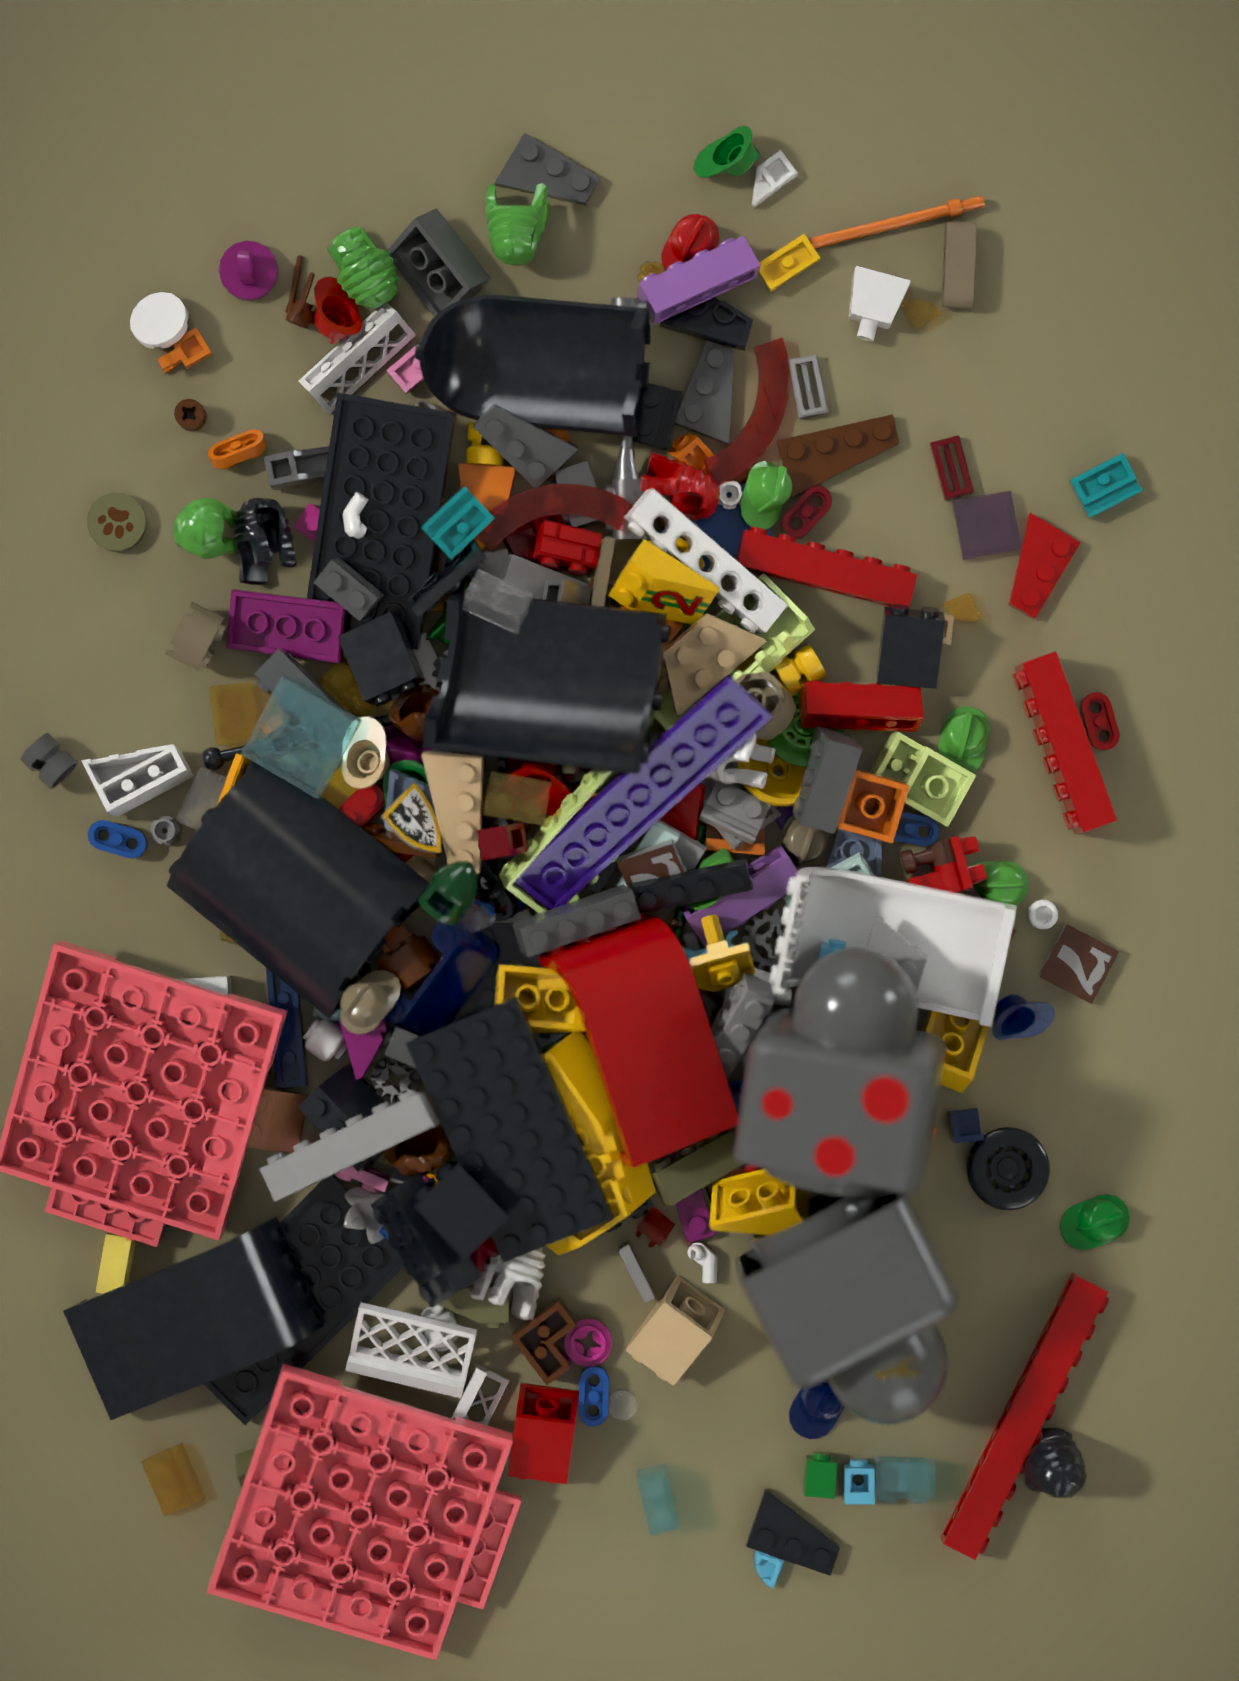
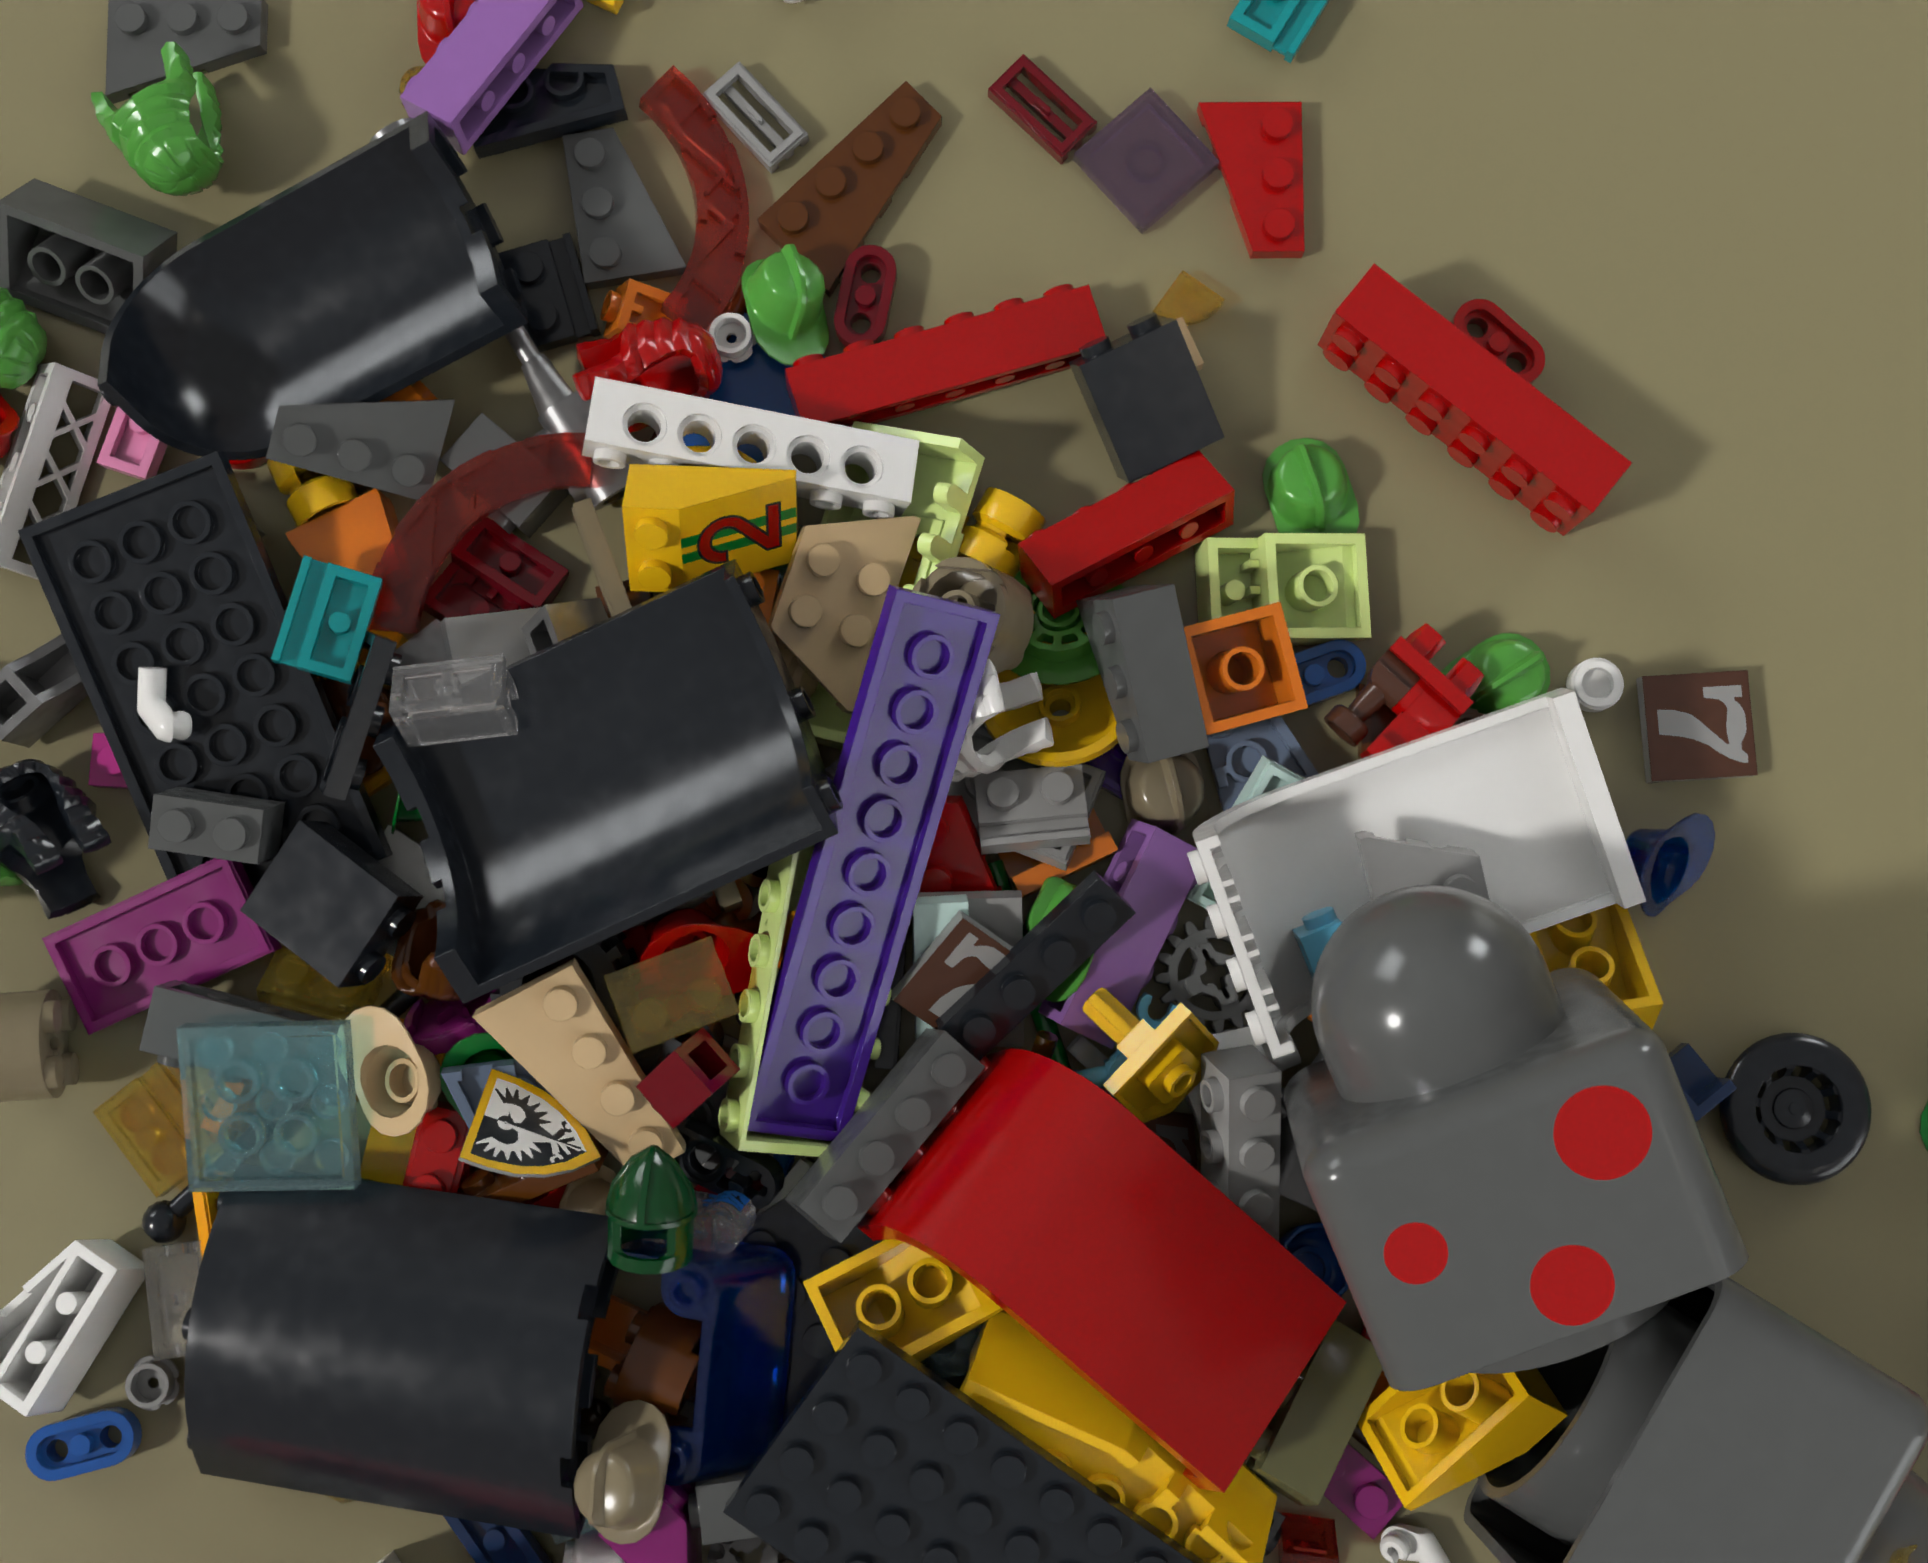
camera: 30 degrees left, 5 degrees down
red brick [533,520,602,575] -> none

